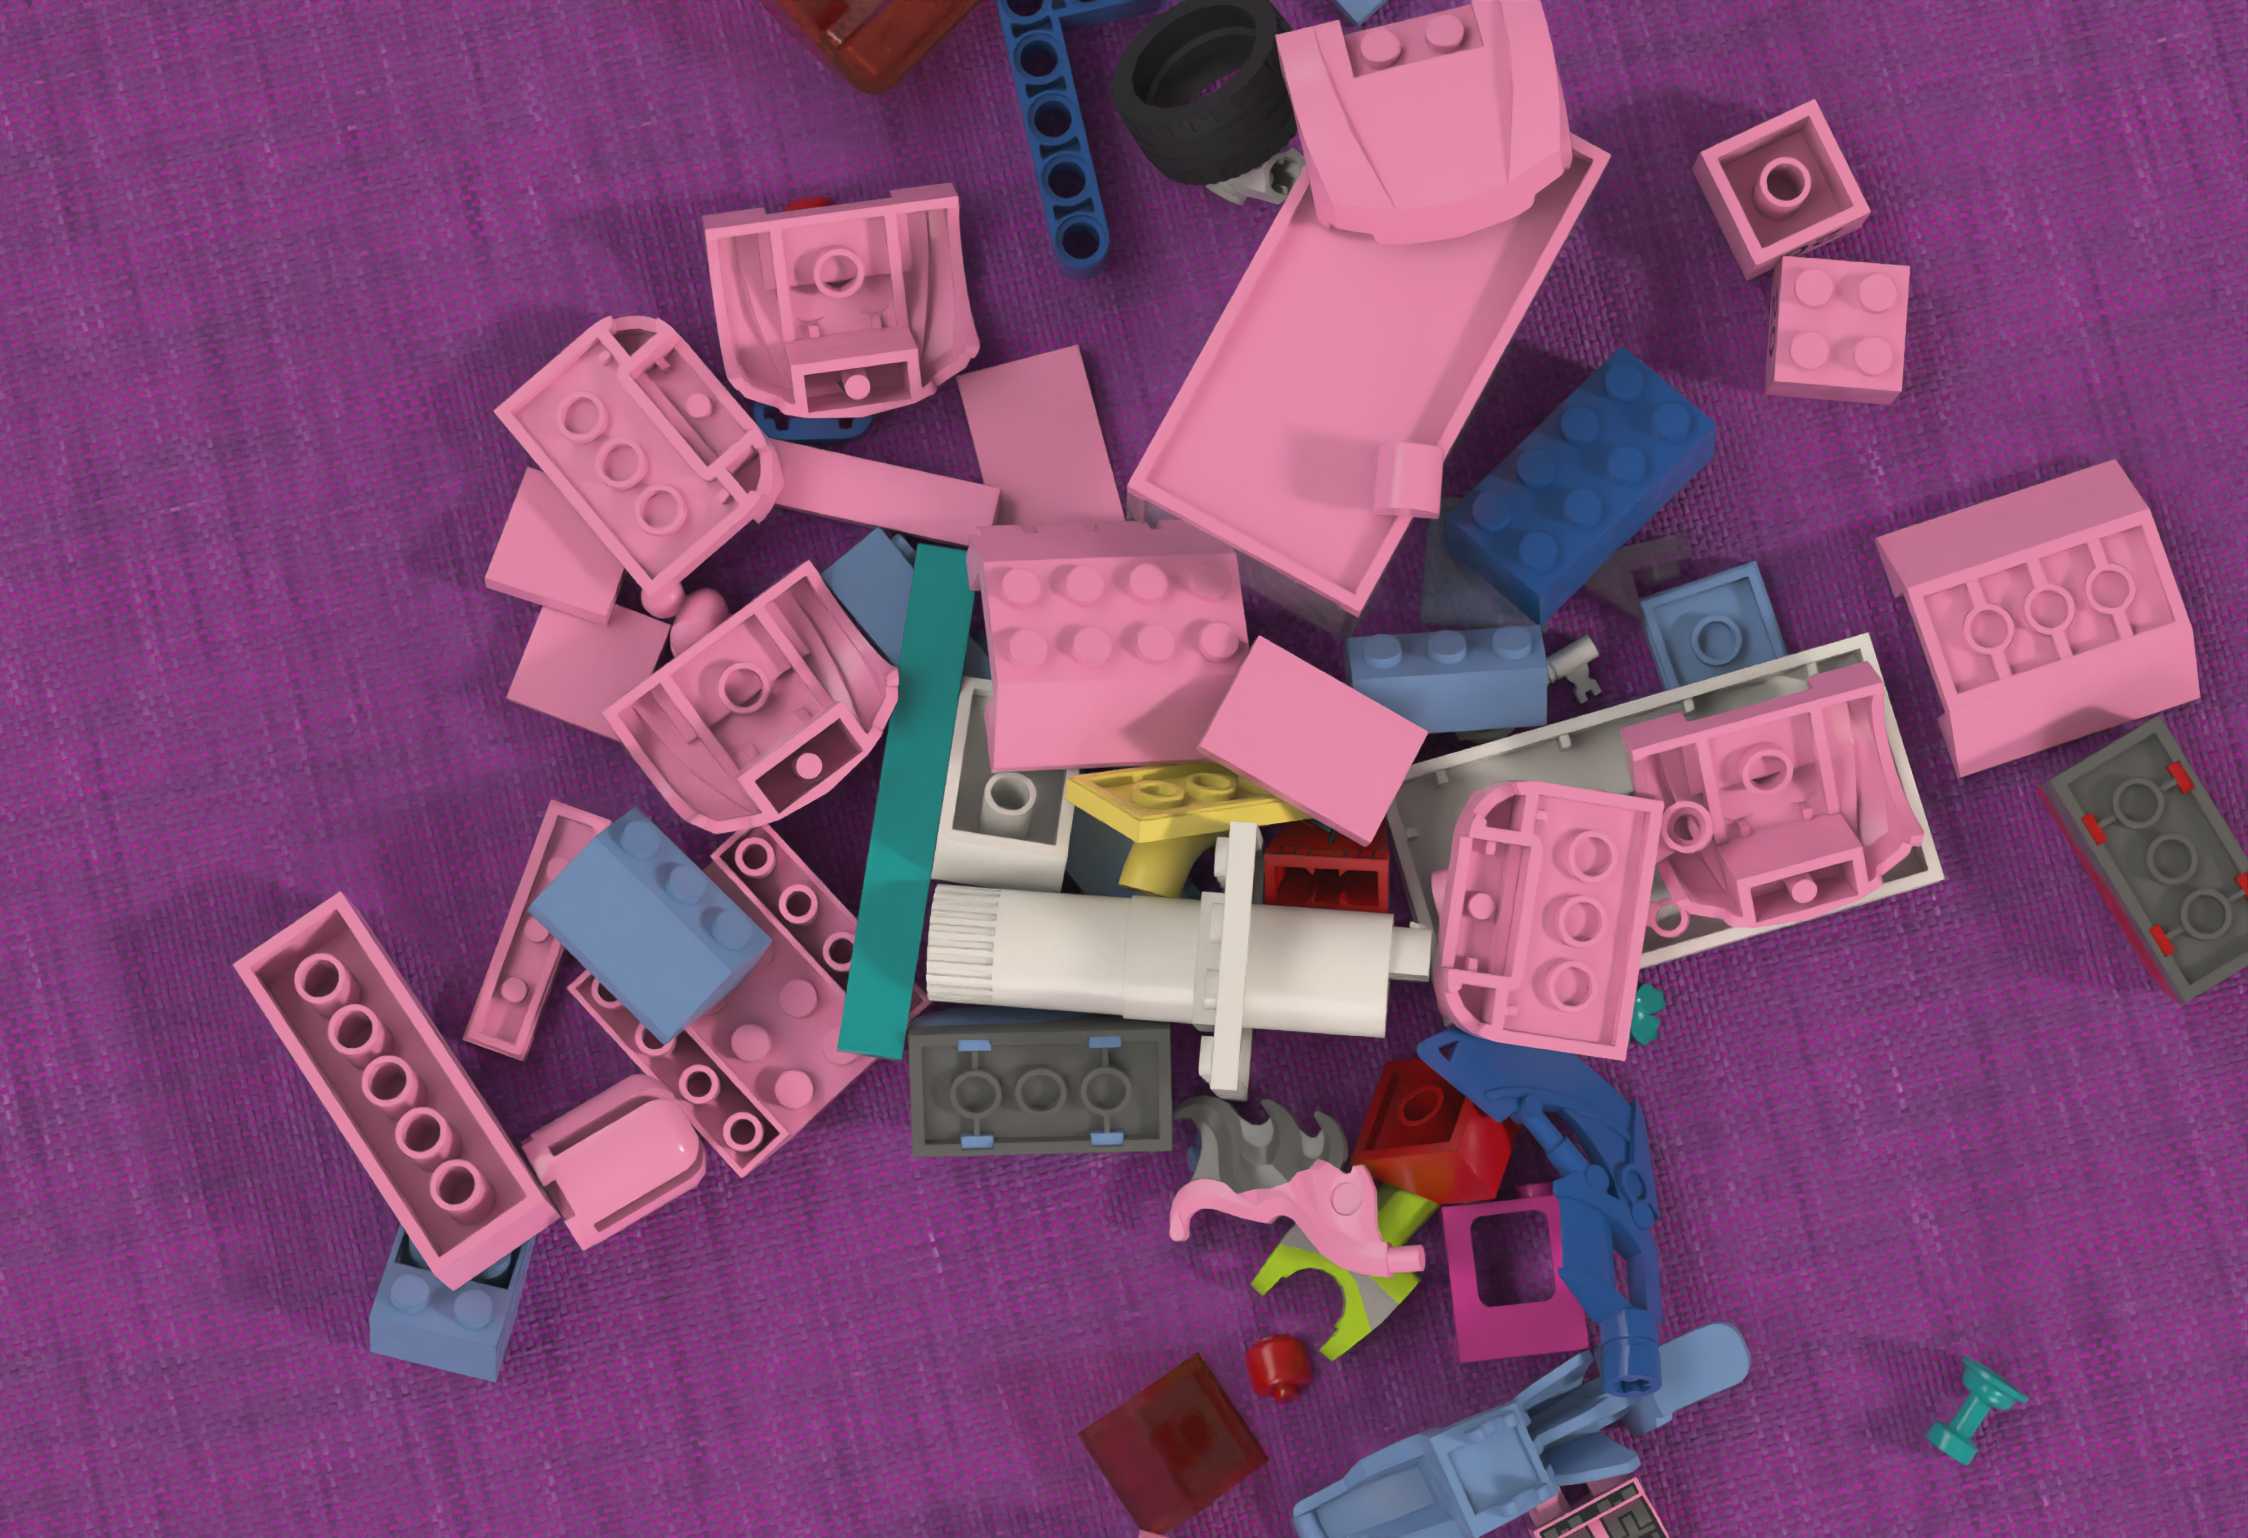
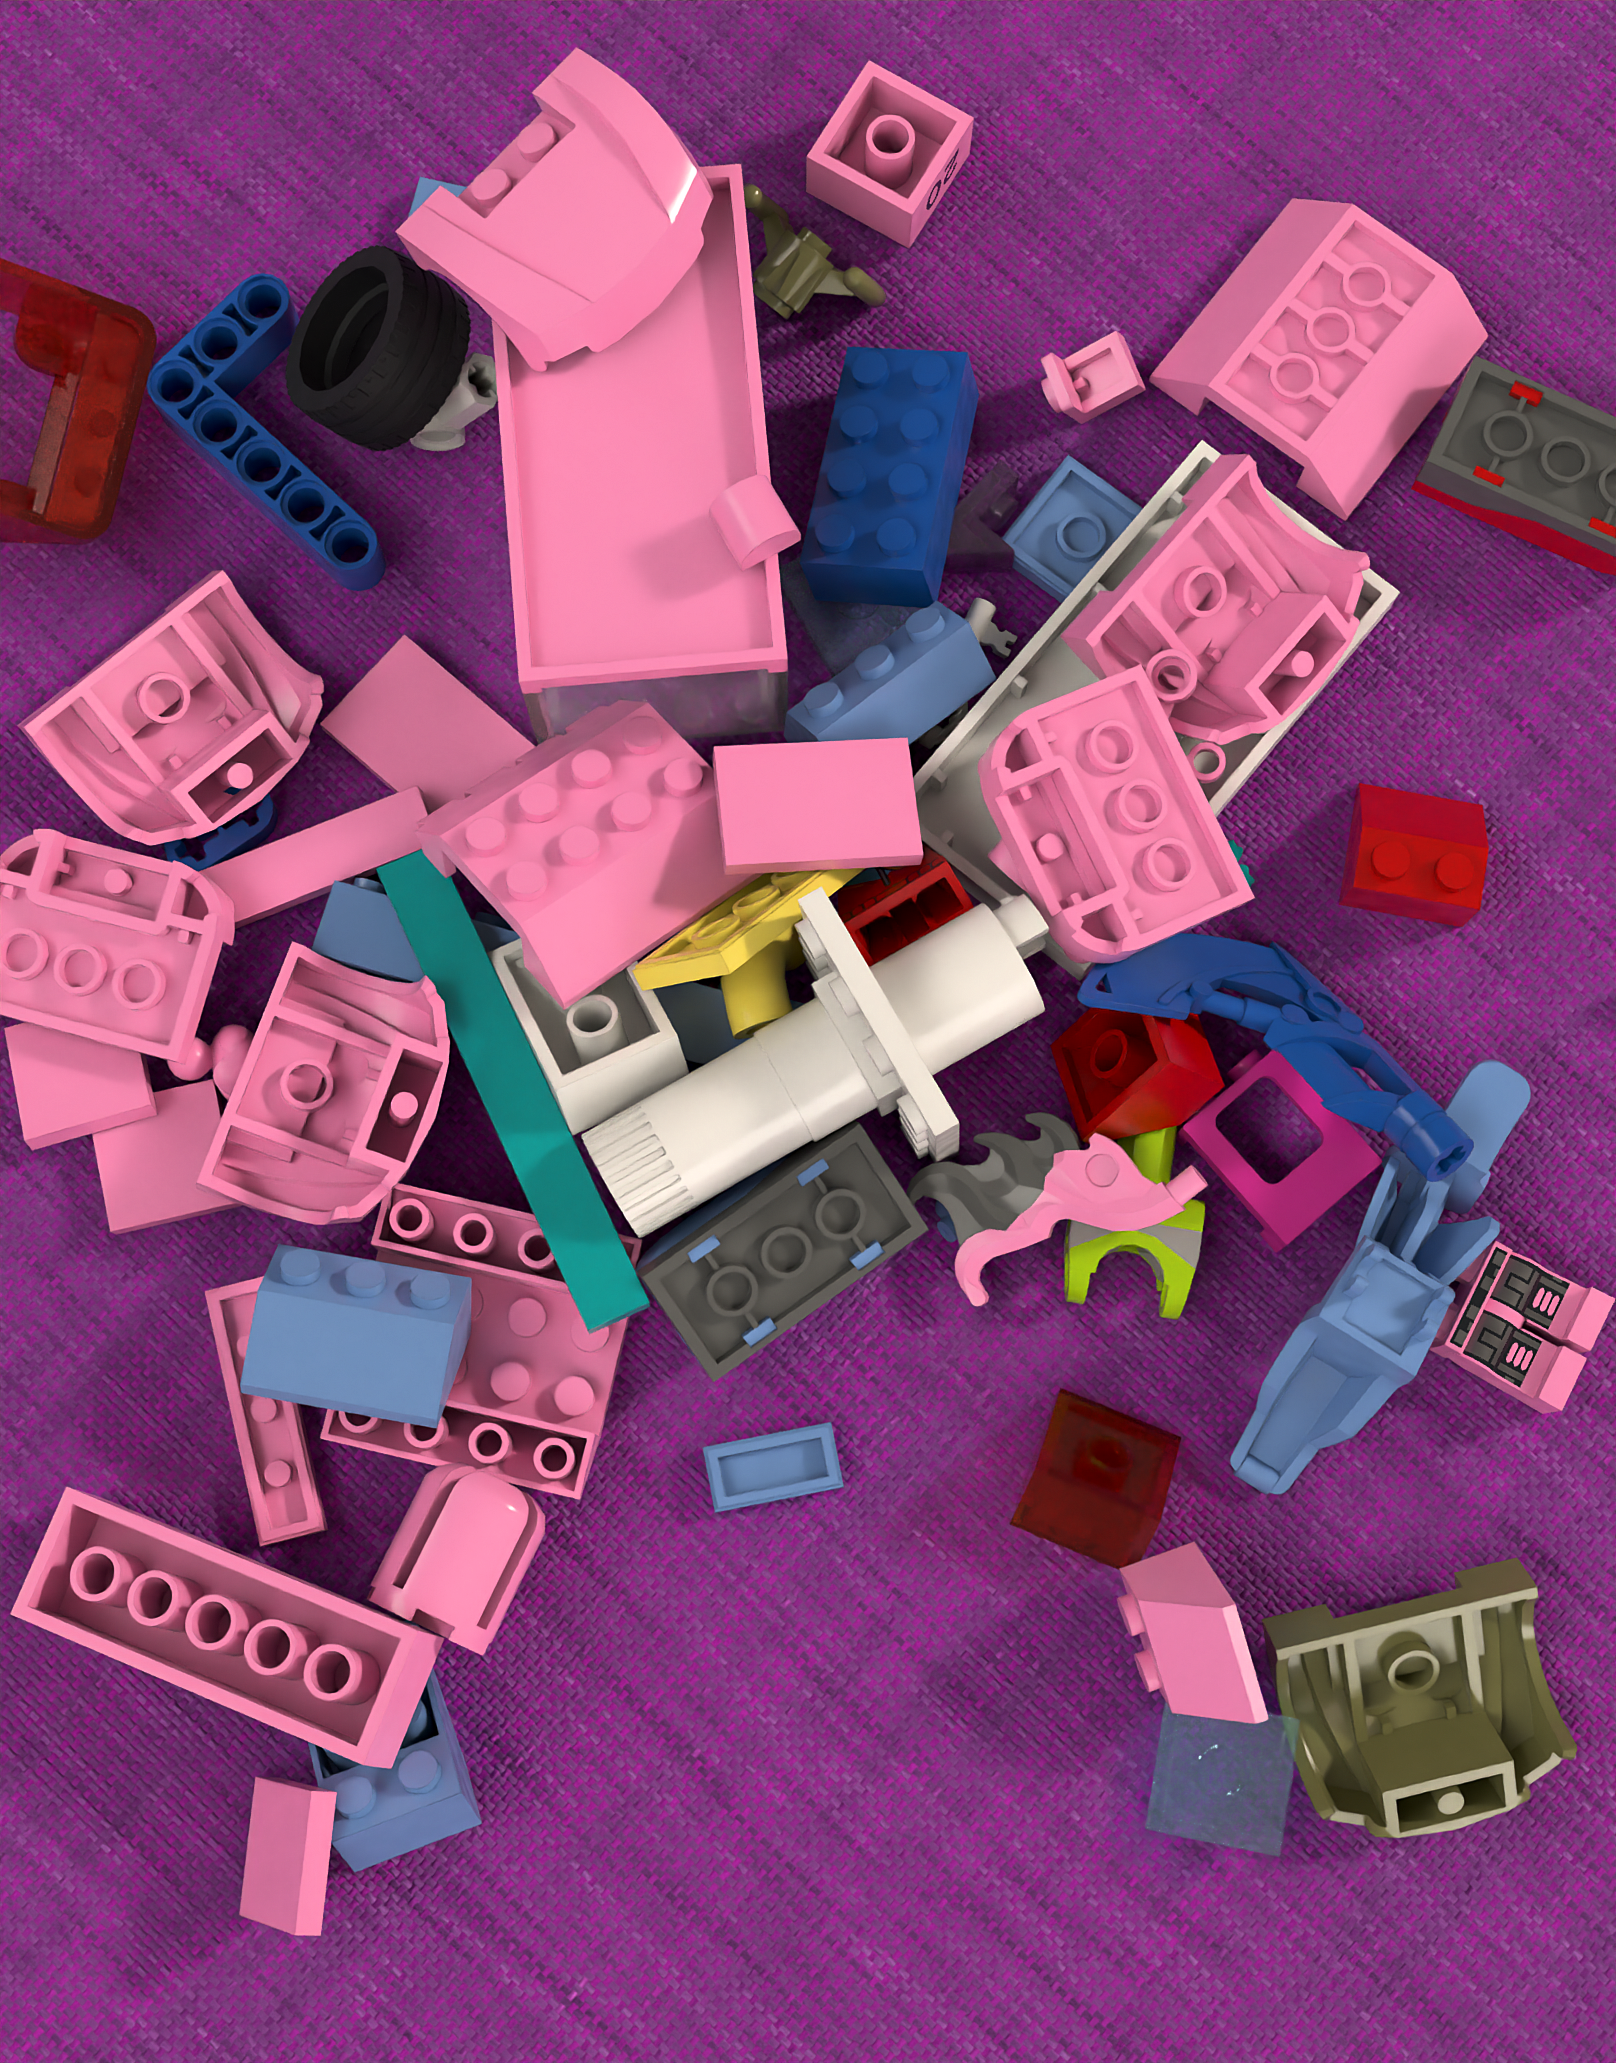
camera: 35 degrees left, 5 degrees down
red piece [1245,1334,1314,1404] -> none
bright pink brick [1764,256,1910,405] -> none
none -> bright pink tile [239,1777,337,1936]
none -> medium blue tile [703,1422,844,1513]
none -> olive piece [743,183,886,320]
none -> bright pink bracket [1041,331,1146,424]
none -> red slope [1339,783,1489,927]

